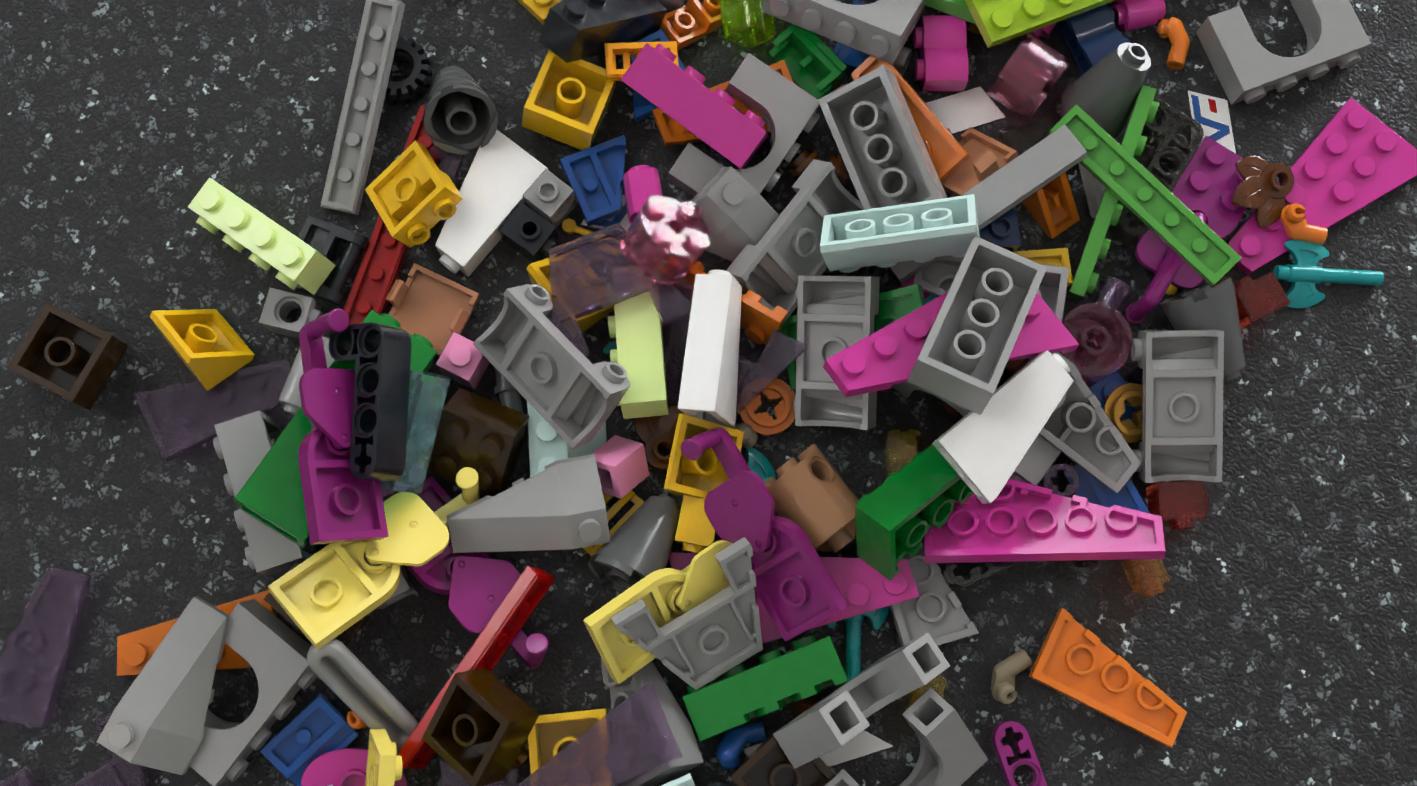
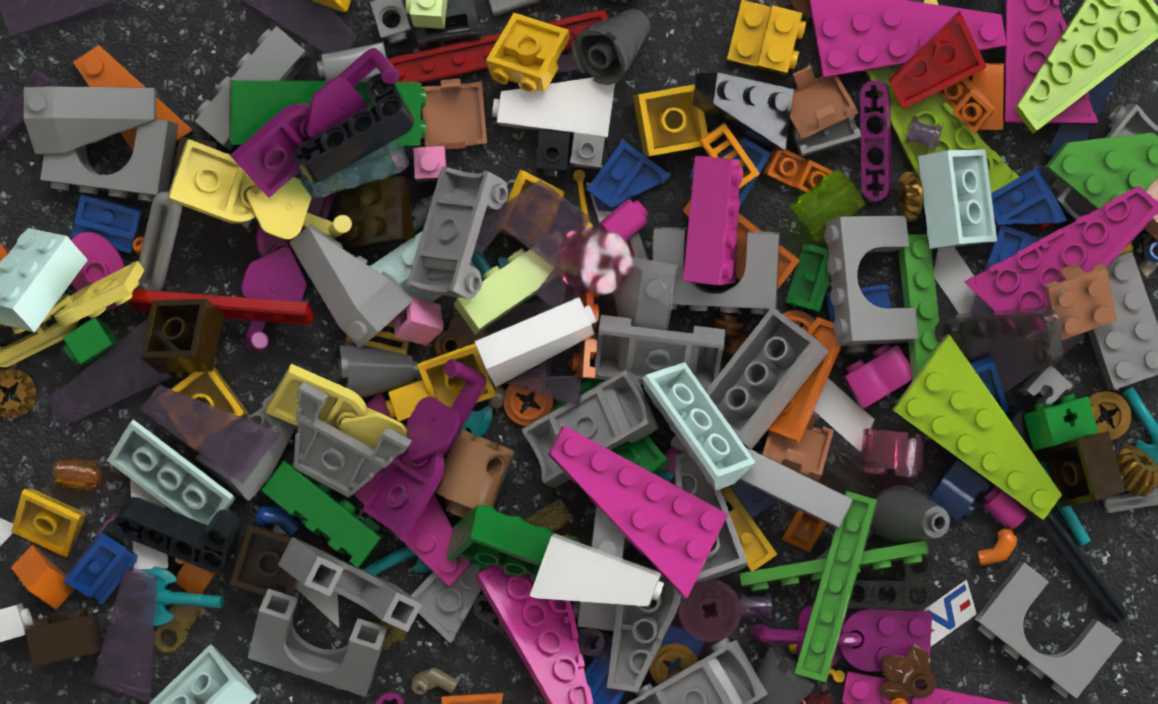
camera: 60 degrees right, 10 degrees up
light grey brick [907,235,1047,415] -> none

